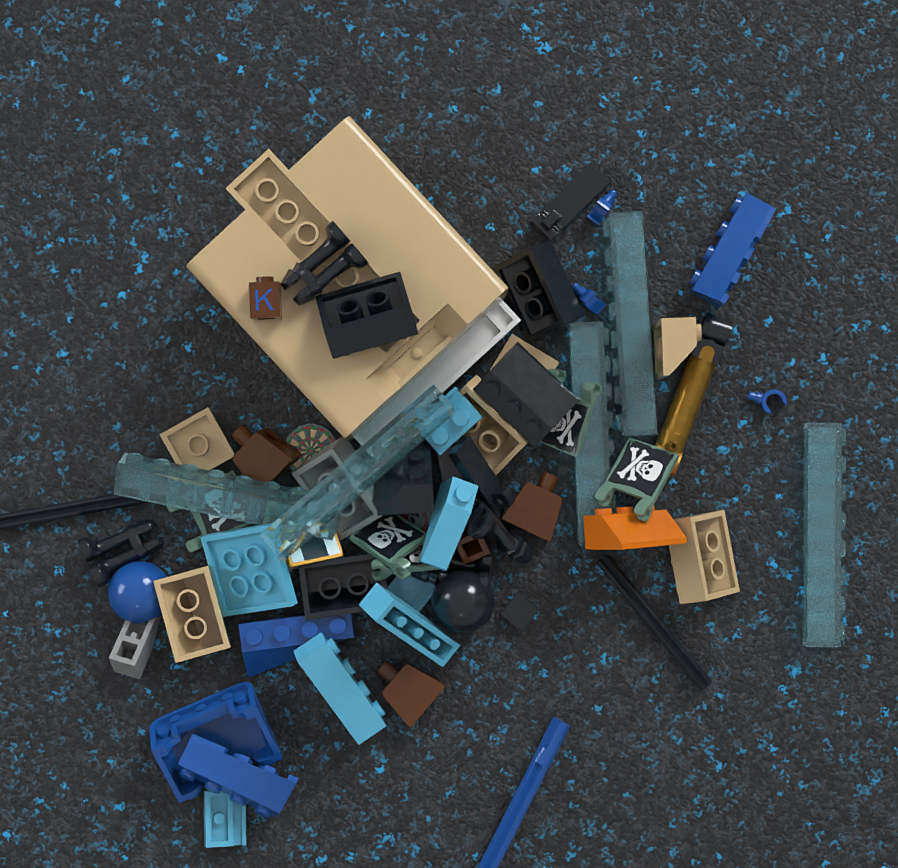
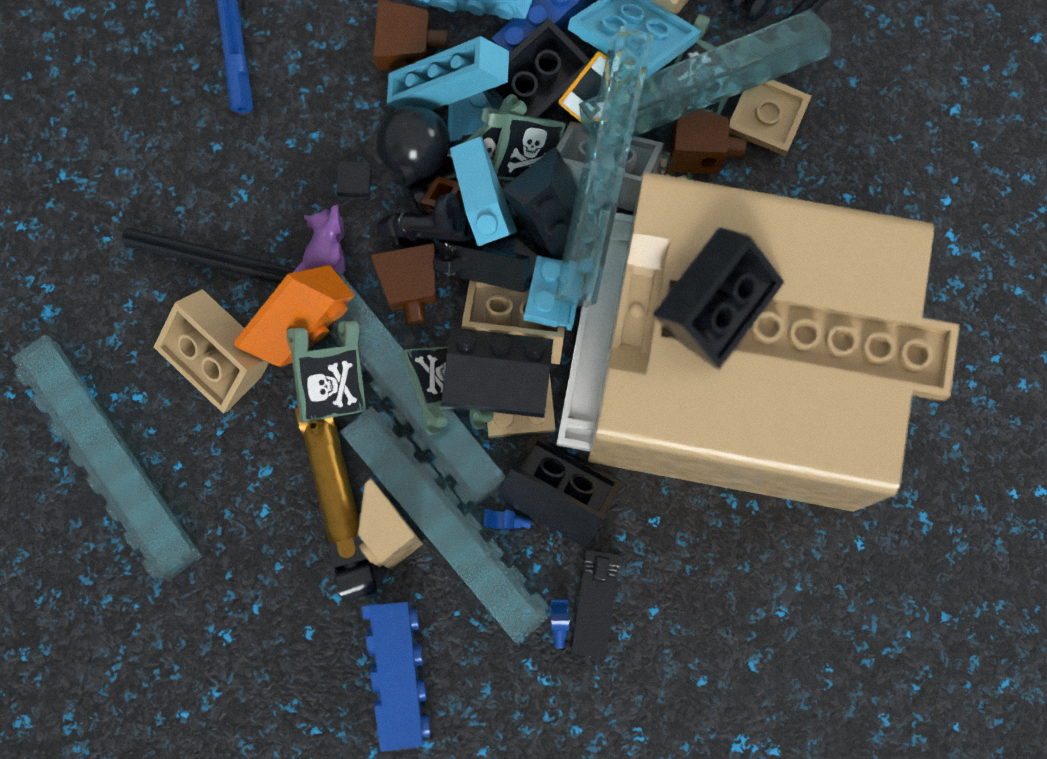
camera: 145 degrees right, 10 degrees down
reddish brown brick [249,276,282,320] -> none
black piece [280,221,369,306] -> none
blue piece [747,389,787,414] -> none
none -> medium lavender animal [294,205,346,277]

